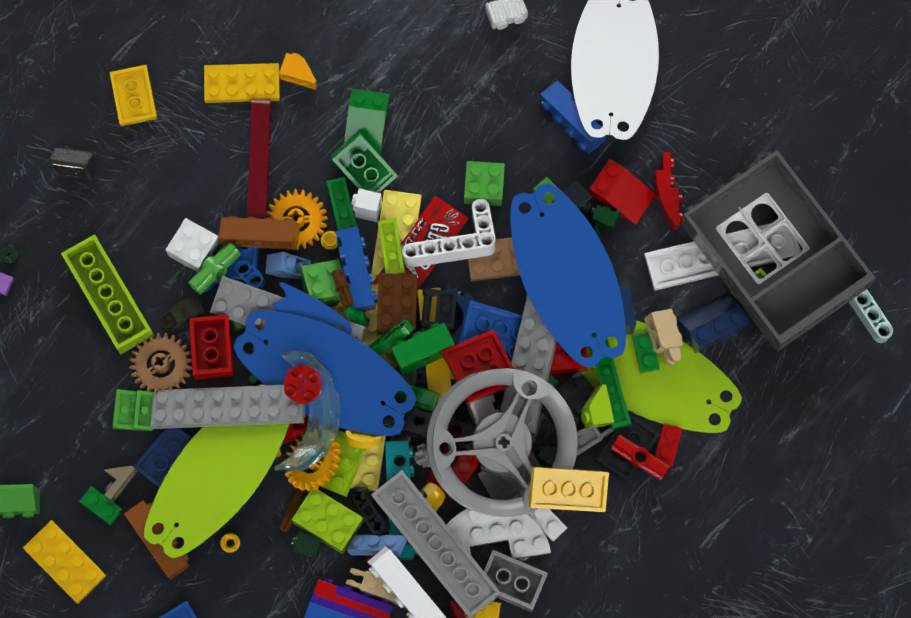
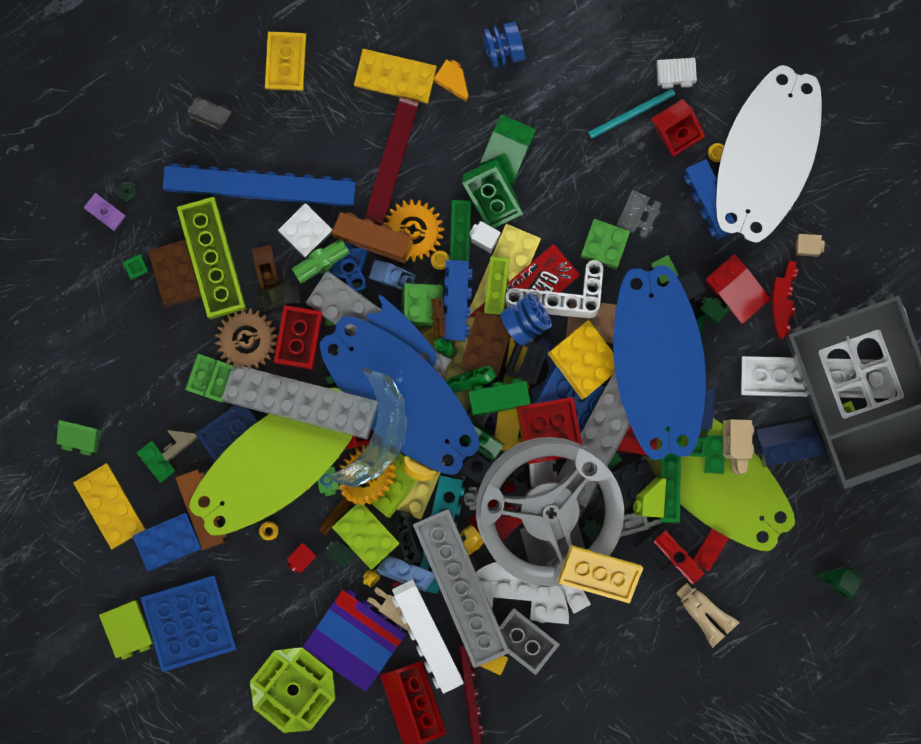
camera: 20 degrees right, 10 degrees up
red plate [284,365,322,404] -> none
none -> green plate [123,254,149,280]
none -> blue brick [133,513,202,571]
none -> reddish brown brick [148,240,202,308]
none -> blue brick [163,164,356,207]
none -> reddish brown slope [252,245,280,292]
none -> red brick [286,543,317,573]
none -> bright green brick [317,466,340,497]
none -> yellow plate [363,570,381,587]
none -> blue wheel [483,21,525,68]
none -> blue wheel [501,294,551,346]
none -> yellow plate [548,320,615,399]
none -> teal piece [588,88,675,139]
none -> clear plate [617,190,662,238]
none -> red slope [651,99,705,157]
none -> tan piece [676,583,740,648]
none -> green plate [686,437,707,458]
none -> yellow plate [708,143,724,162]
none -> tan brick [795,234,825,257]
none -> dark green slope [815,568,862,599]

